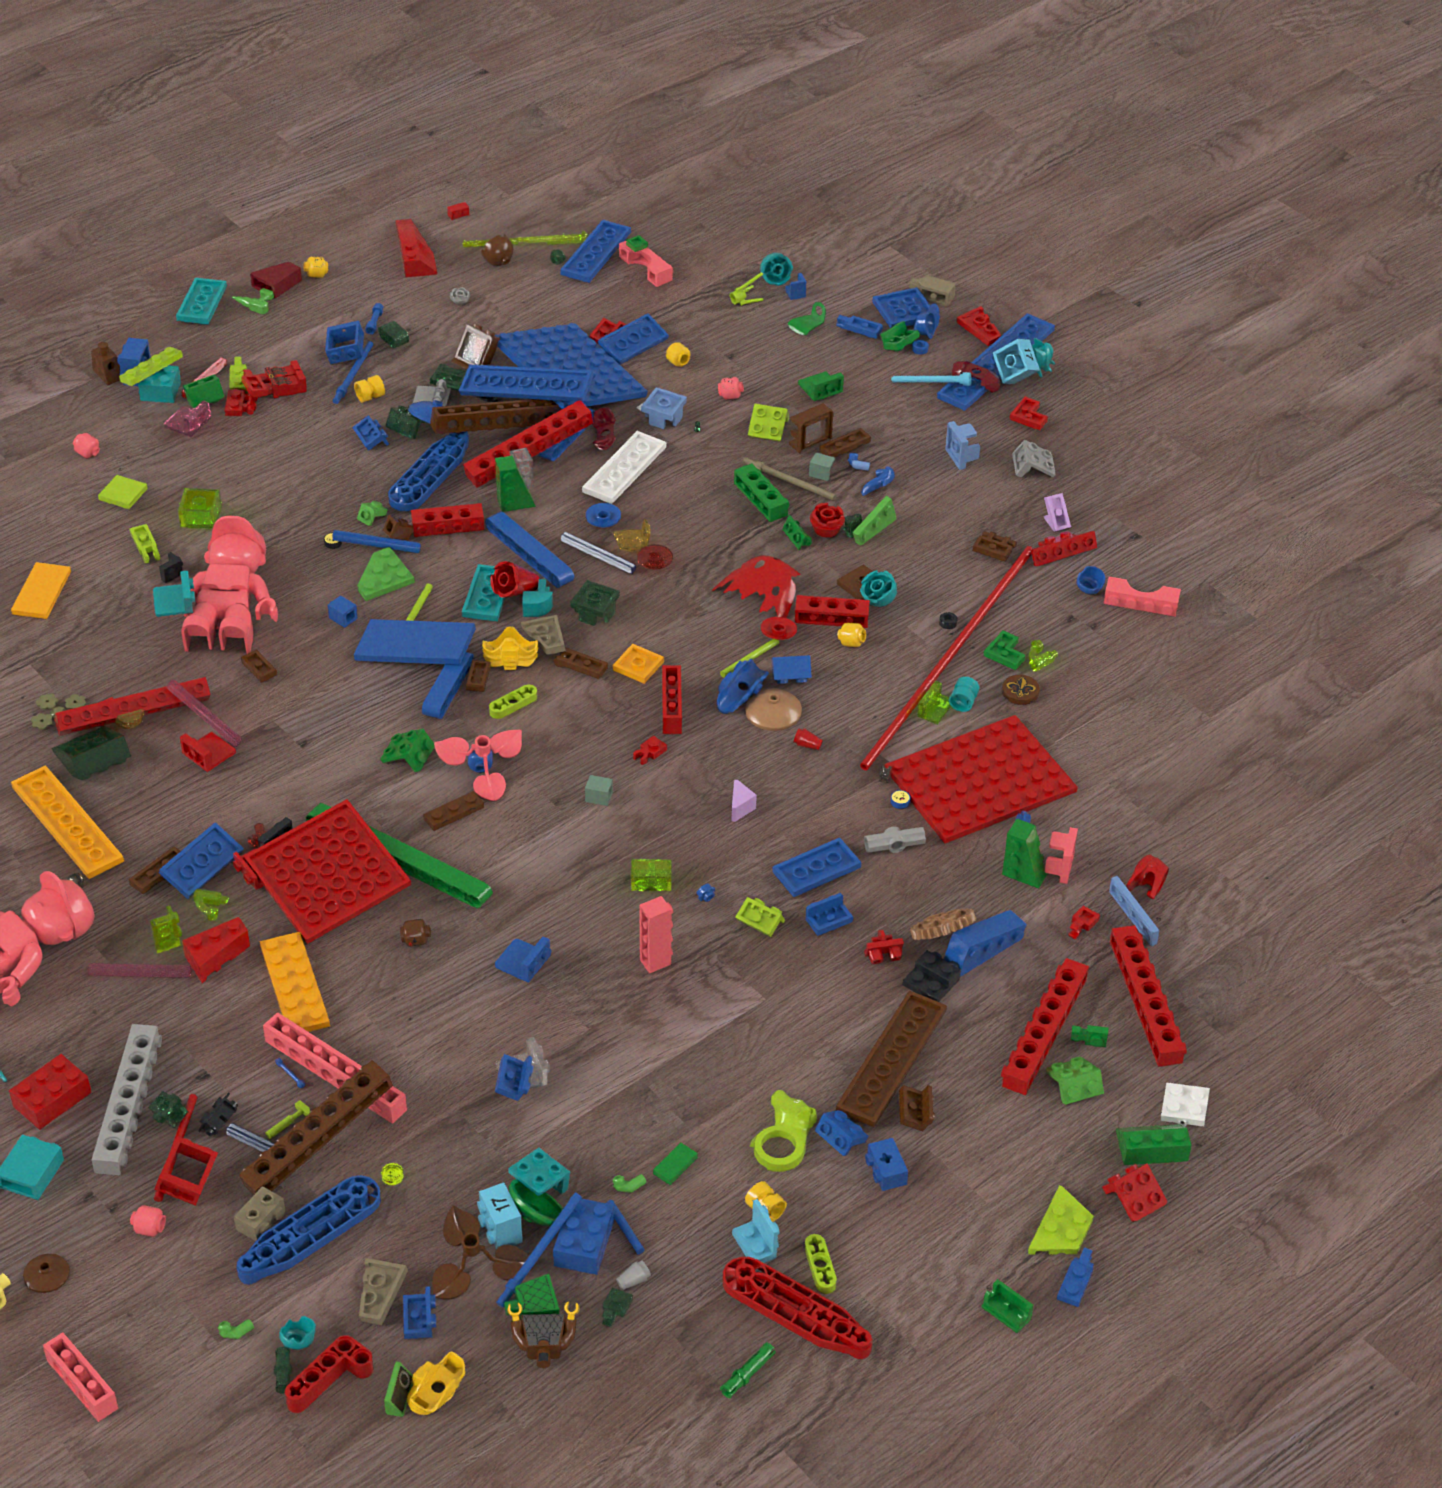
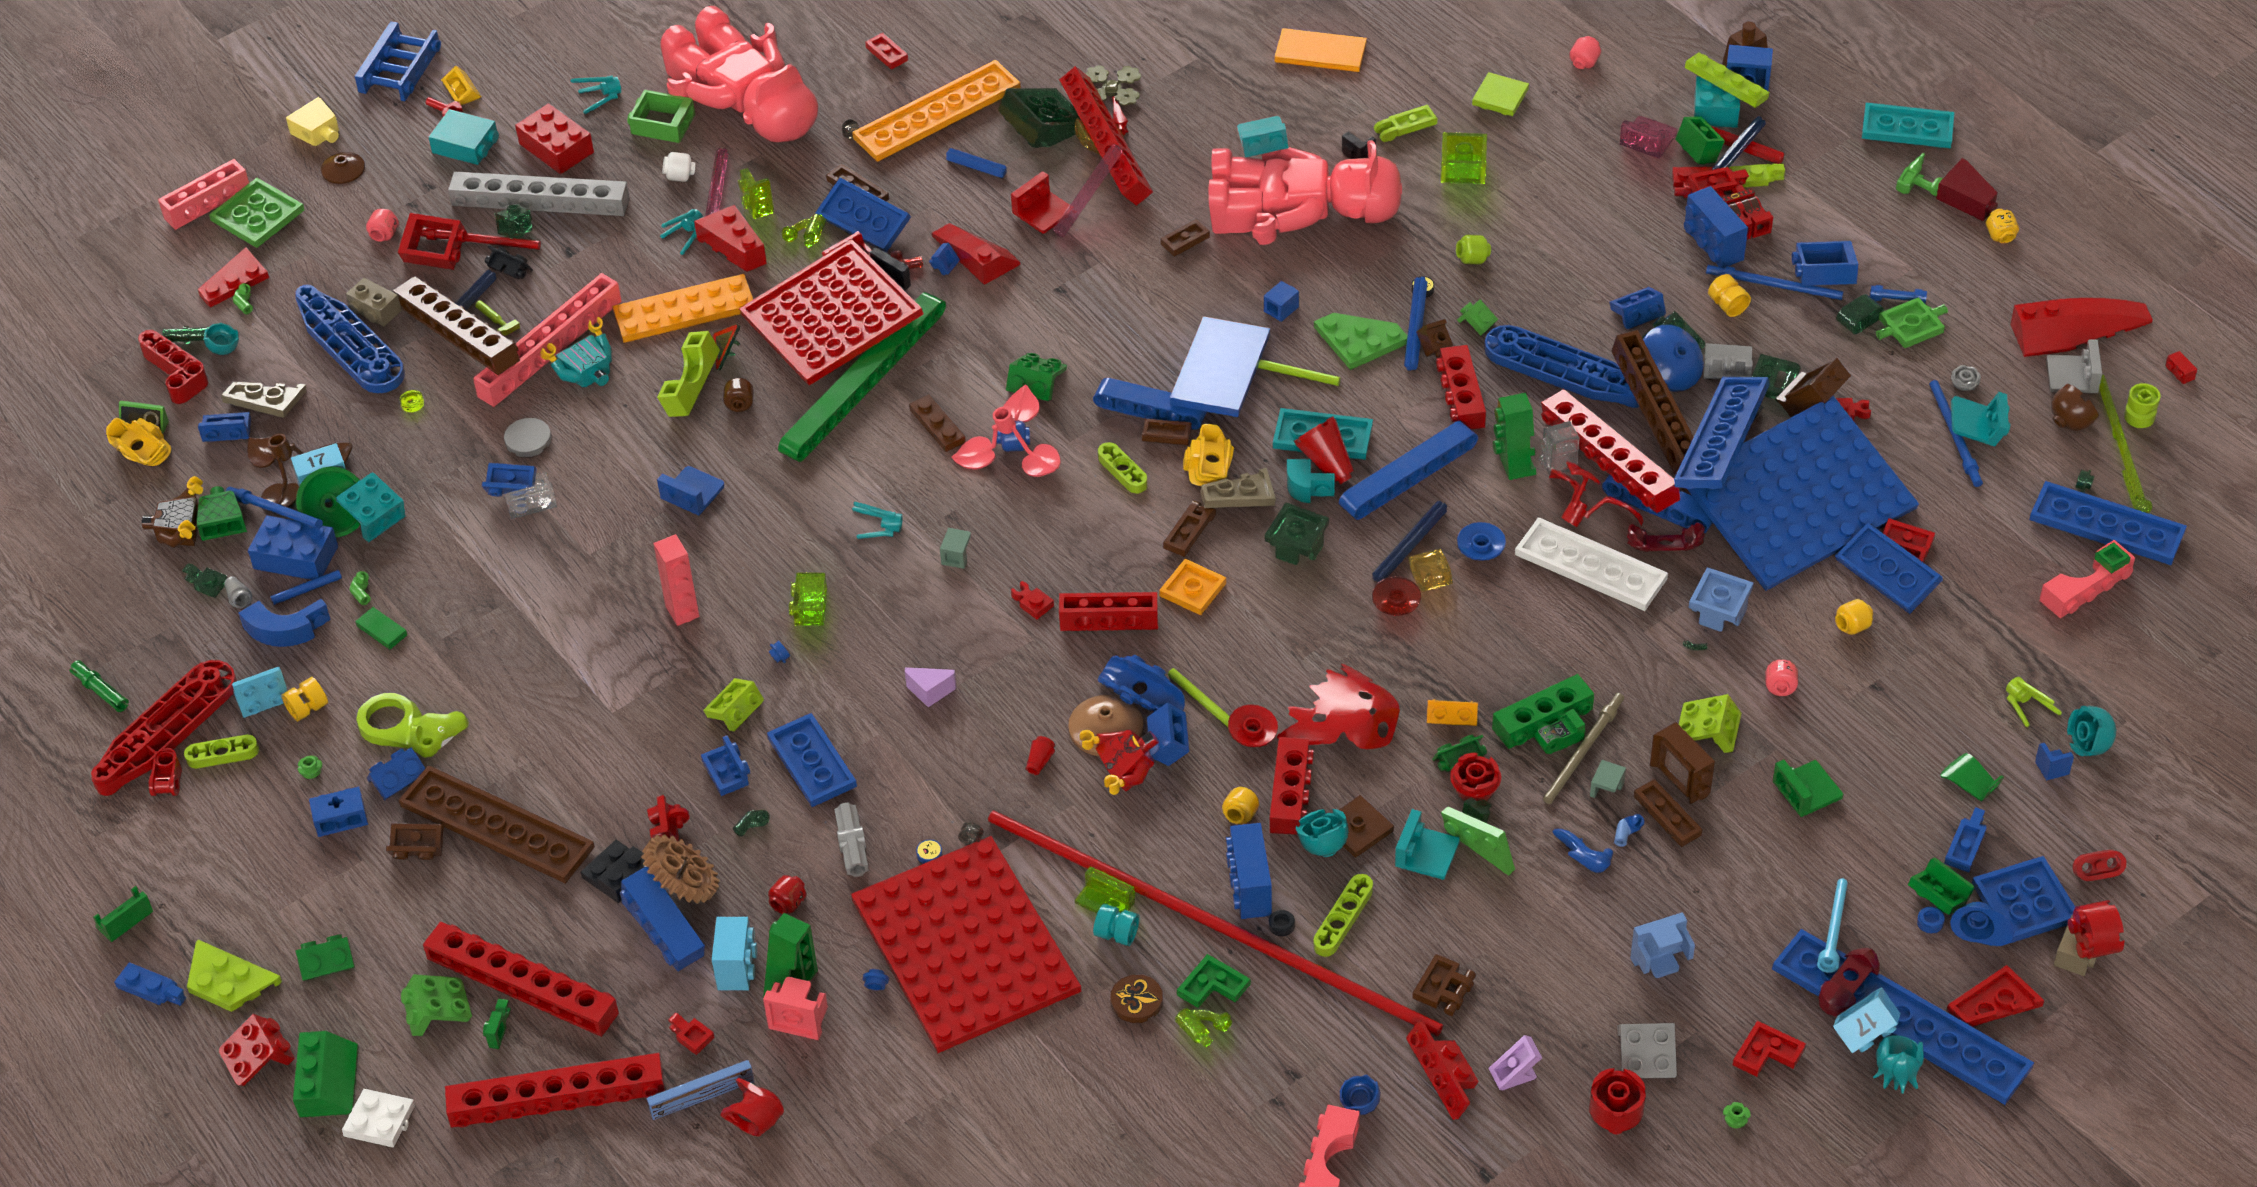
camera: 95 degrees right, 5 degrees up
none -> red piece [149,748,182,796]
none -> wing [198,247,269,308]
none -> bright green plate [209,178,305,248]
none -> blue arch [238,599,331,647]
none -> green bracket [295,934,355,981]
none -> bright green plate [298,756,322,779]
none -> light grey tile [504,418,552,457]
none -> teal torso [540,317,612,387]
none -> bright green window [627,89,695,143]
none -> lime arch [657,331,720,417]
none -> teal plant [660,209,703,255]
none -> white head [662,152,695,182]
none -> piece [712,324,741,371]
none -> medium azure brick [712,917,757,990]
none -> clear green arm [733,810,770,836]
none -> red head [768,875,807,914]
none -> teal plant [852,502,903,539]
none -> blue tile [929,243,960,275]
none -> red wedge [932,223,1021,285]
none -> blue axle [946,148,1007,178]
none -> red torso [1080,730,1159,795]
none -> blue brick [1226,823,1272,919]
none -> lime beam [1313,874,1373,957]
none -> teal bracket [1395,809,1460,880]
none -> light orange hinge [1427,699,1478,726]
none -> lime head [1456,235,1491,265]
none -> green leg [1534,709,1585,754]
none -> red plant [1549,461,1643,527]
none -> red brick [1589,1068,1646,1134]
none -> blue brick [1684,186,1748,268]
none -> dark blue axle [1712,116,1766,170]
none -> bright green plate [1723,1102,1750,1128]
none -> bright green plate [1876,297,1948,348]
none -> blue bar [1929,380,1983,487]
none -> teal bracket [1951,392,2011,447]
none -> light grey bracket [2046,340,2102,393]
none -> red brick [2068,900,2125,959]
none -> red plate [2073,849,2126,881]
none -> lime wheel [2124,383,2161,428]

